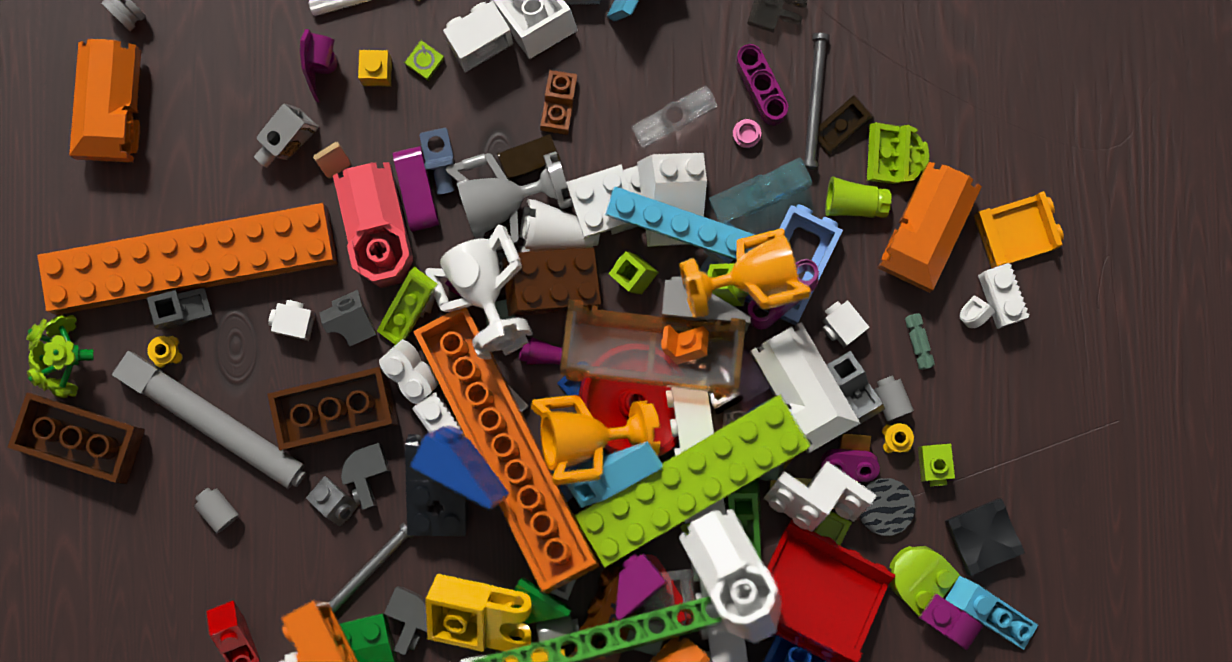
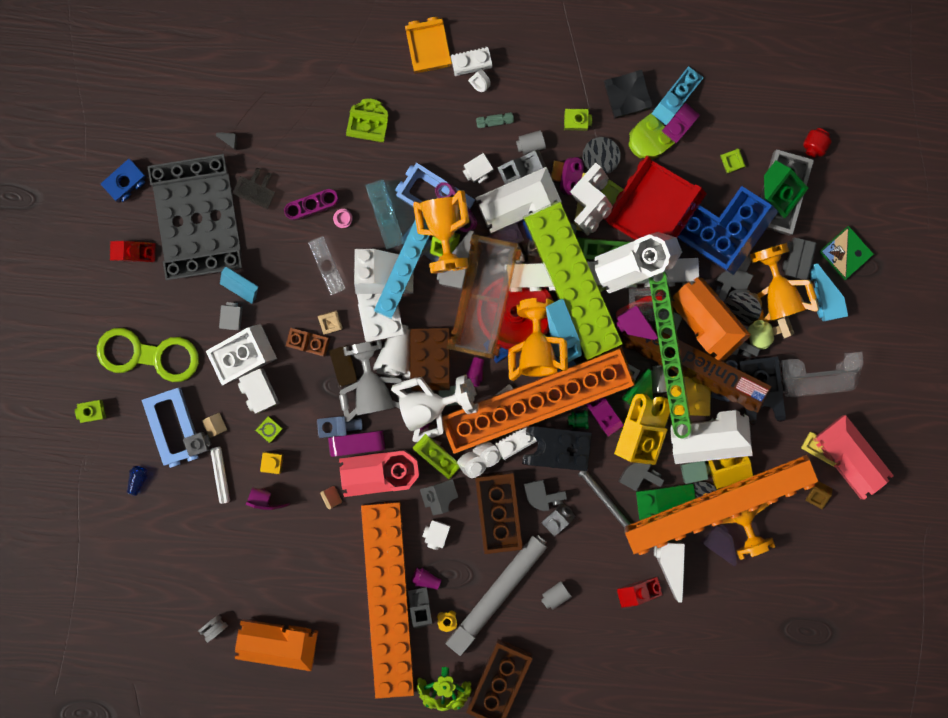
camera: 90 degrees left, 5 degrees up
light grey torso [254,103,319,168] -> none
blue slope [410,425,509,509] -> none
lime brick [608,251,659,295] -> none
orange bracket [661,325,709,365] -> none
flat silver bar [801,33,830,170] -> none
dark brown slope [818,95,874,154] -> none
lime plant [825,176,892,218] -> none
orange brick [878,162,982,293] -> none
yellow brick [882,423,914,453] -> none
none -> tan tile [318,310,343,334]
none -> magenta cone [411,568,441,590]
none -> dark green brick [568,410,589,430]
none -> magenta brick [586,397,624,436]

